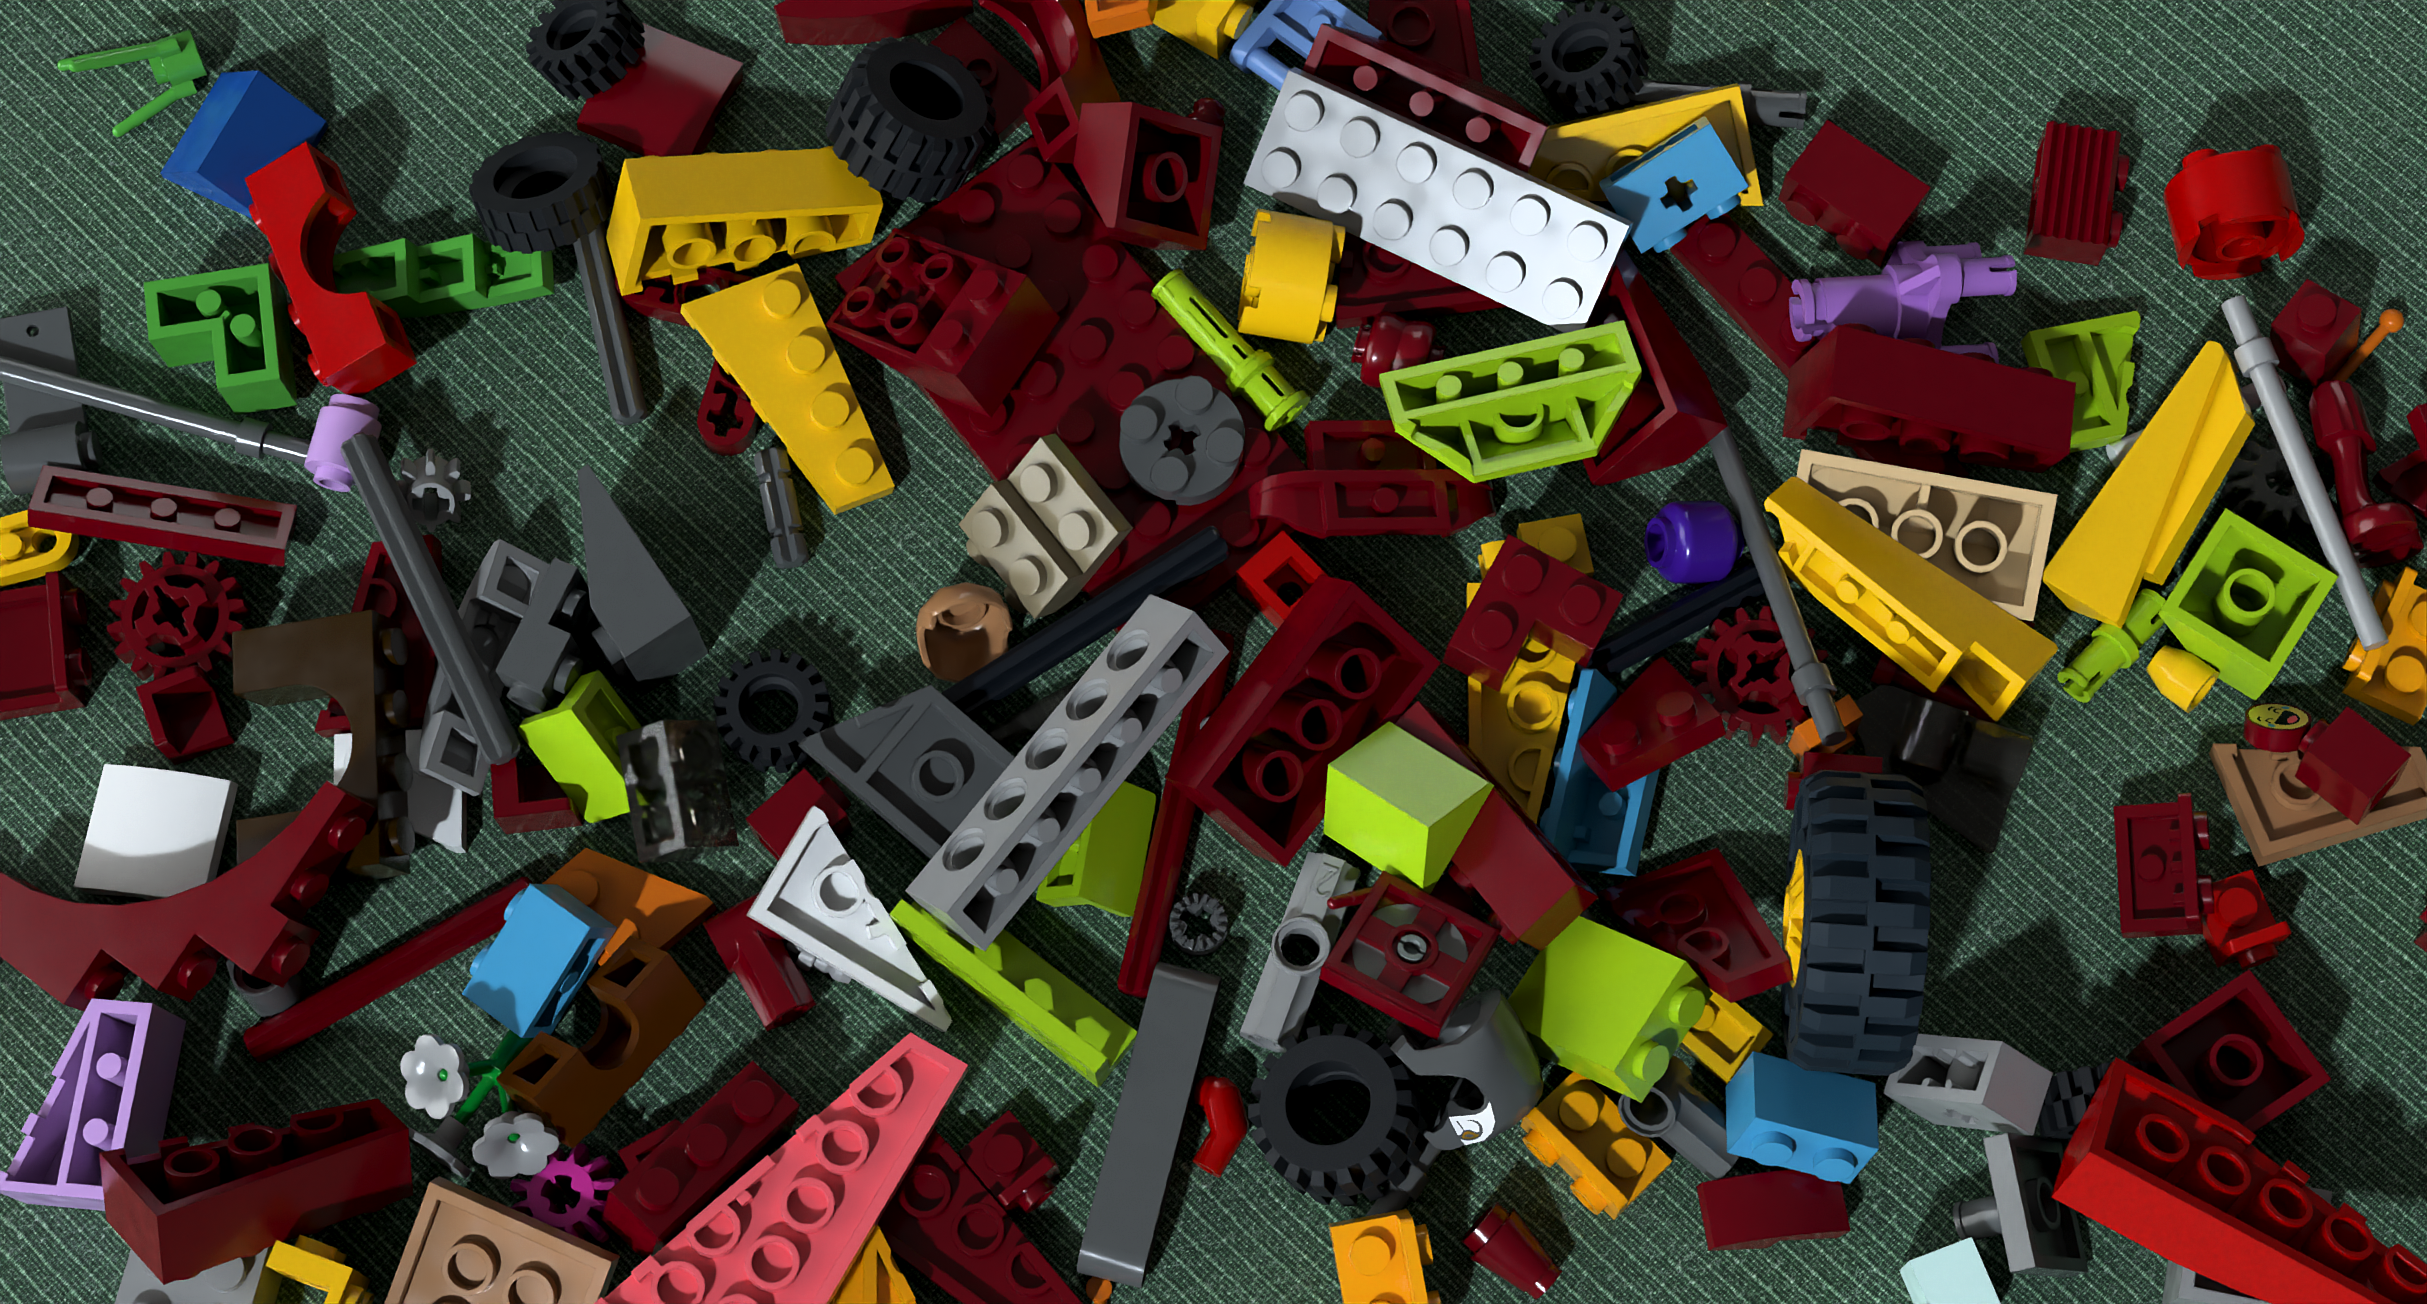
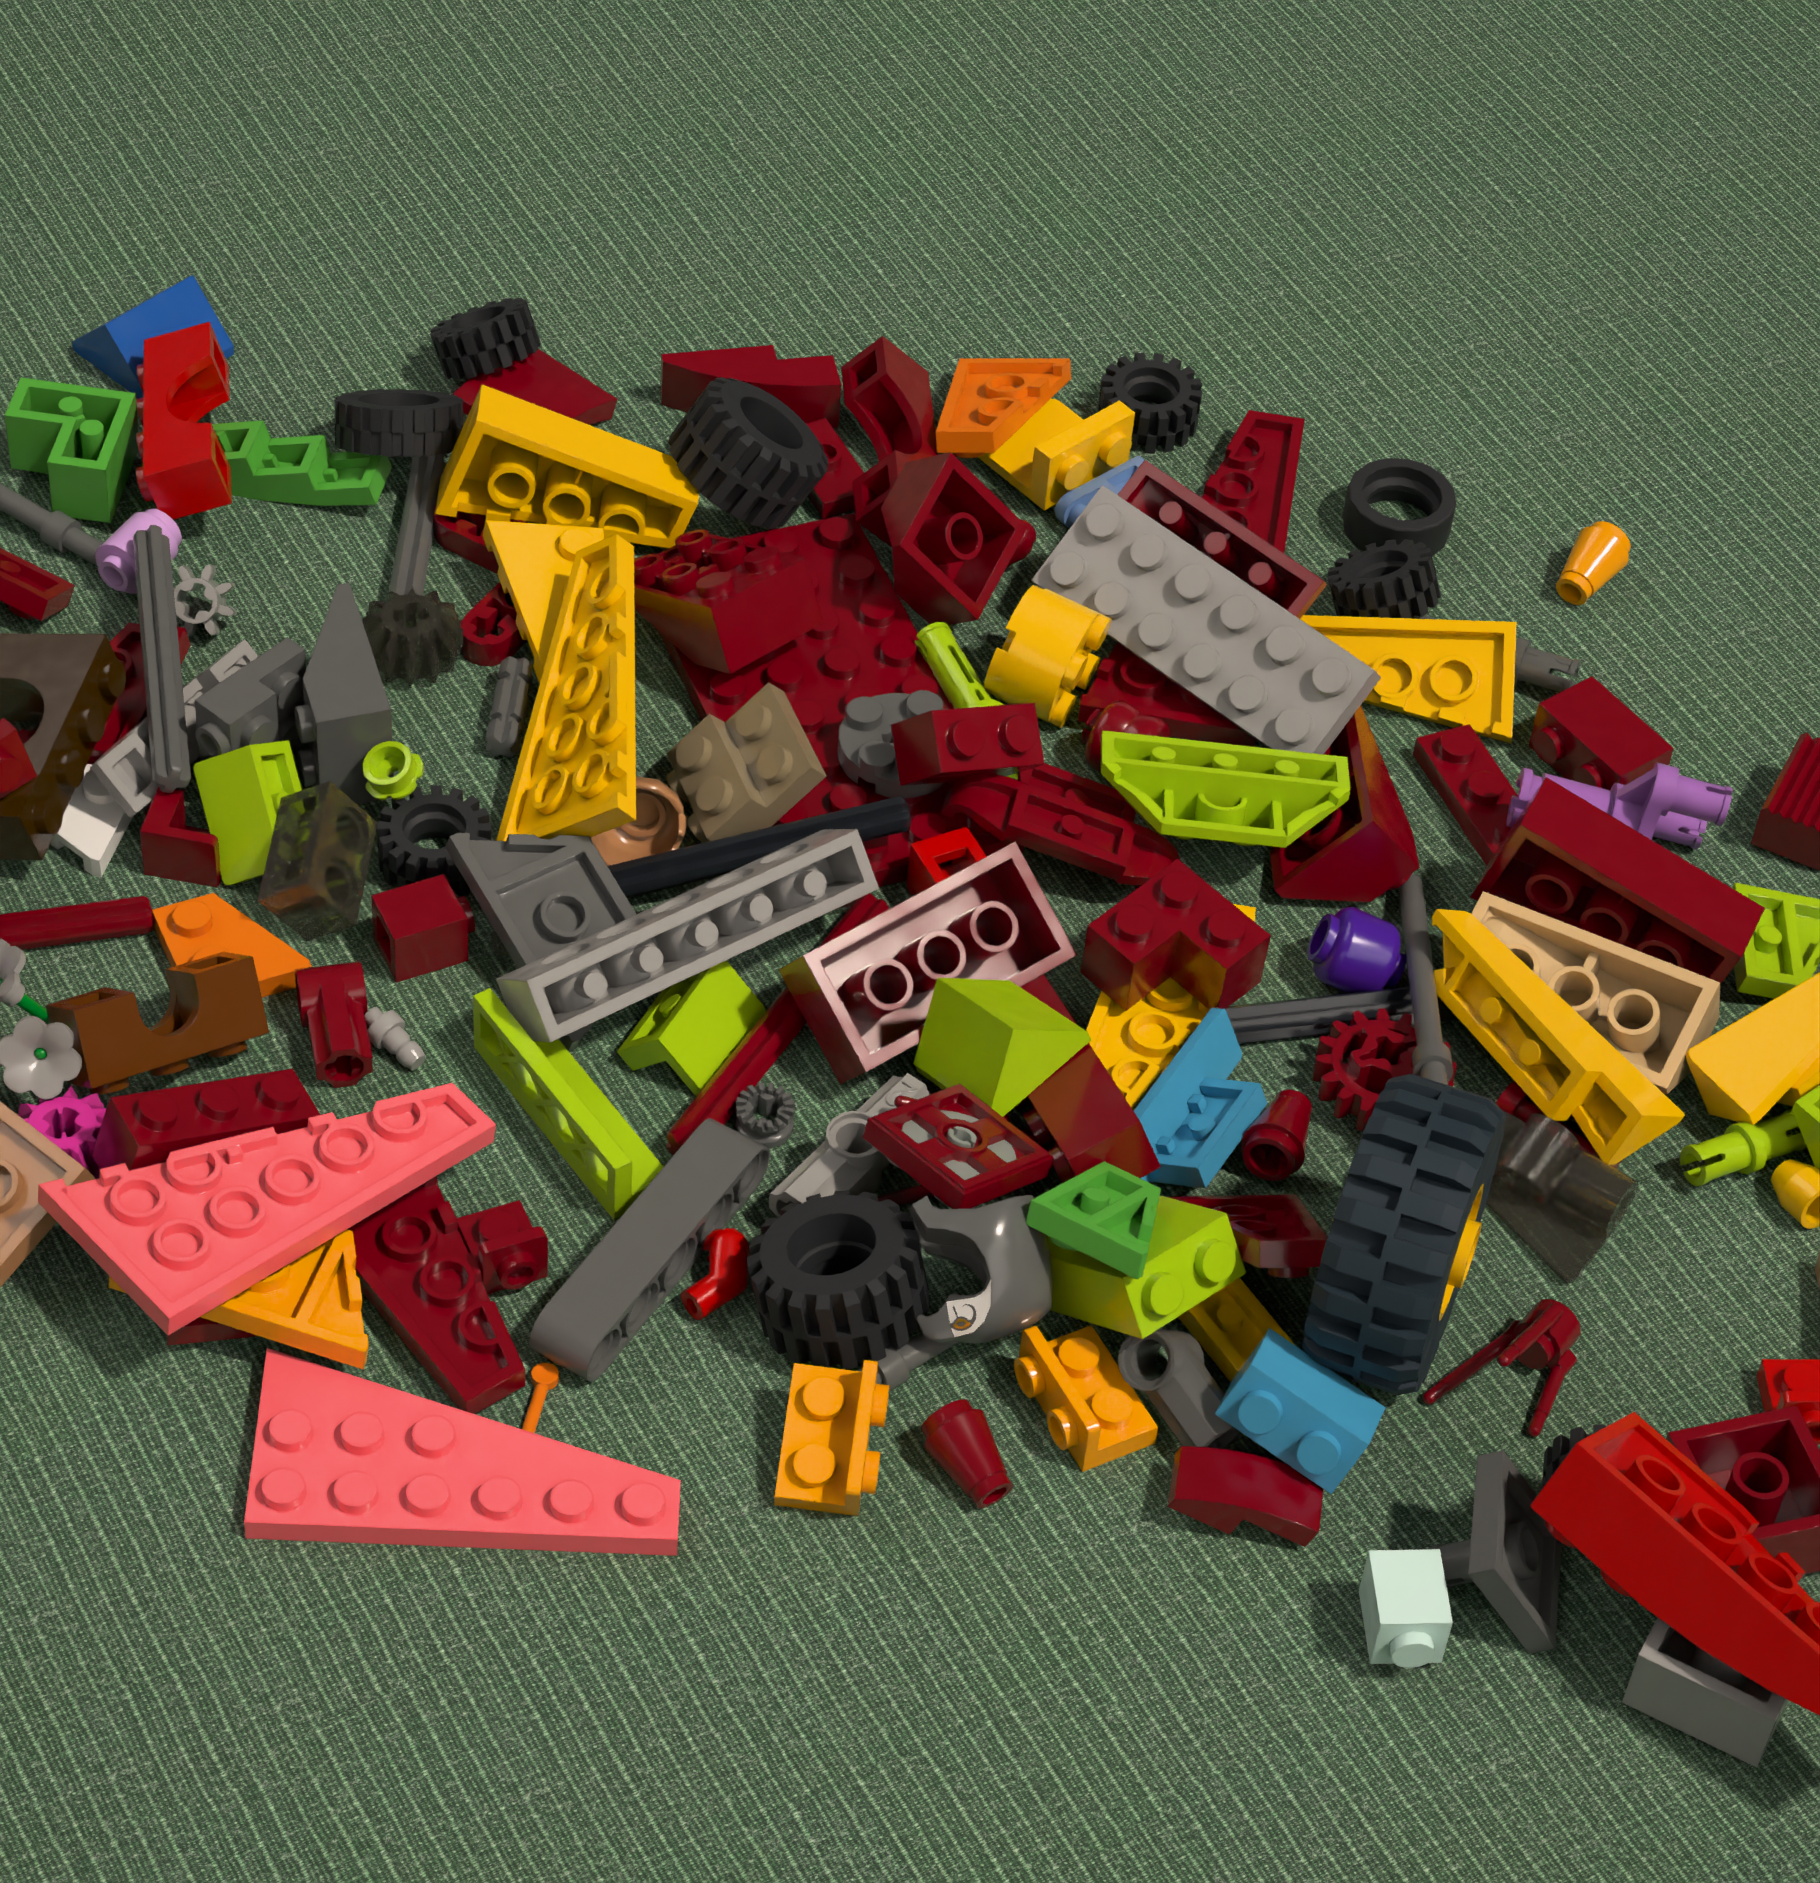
camera: 10 degrees right, 25 degrees down
bright green plant [57,29,207,137] -> none
dark azure brick [462,884,617,1038] -> none
white wing [747,806,952,1032] -> none
dark red wing [1578,656,1726,792] -> none
dark azure brick [1598,116,1749,254] -> none
light grey brick [1883,1034,2053,1136] -> none
dark red bracket [2113,793,2214,939] -> none
none -> clear smoke gear [362,586,463,688]
none -> lime plate [363,741,424,800]
none -> yellow wing [496,534,636,841]
none -> dark red brick [891,703,1045,786]
none -> bright green wing [1026,1161,1161,1279]
none -> dark red cone [1241,1089,1312,1181]
none -> dark red plant [1422,1299,1581,1437]

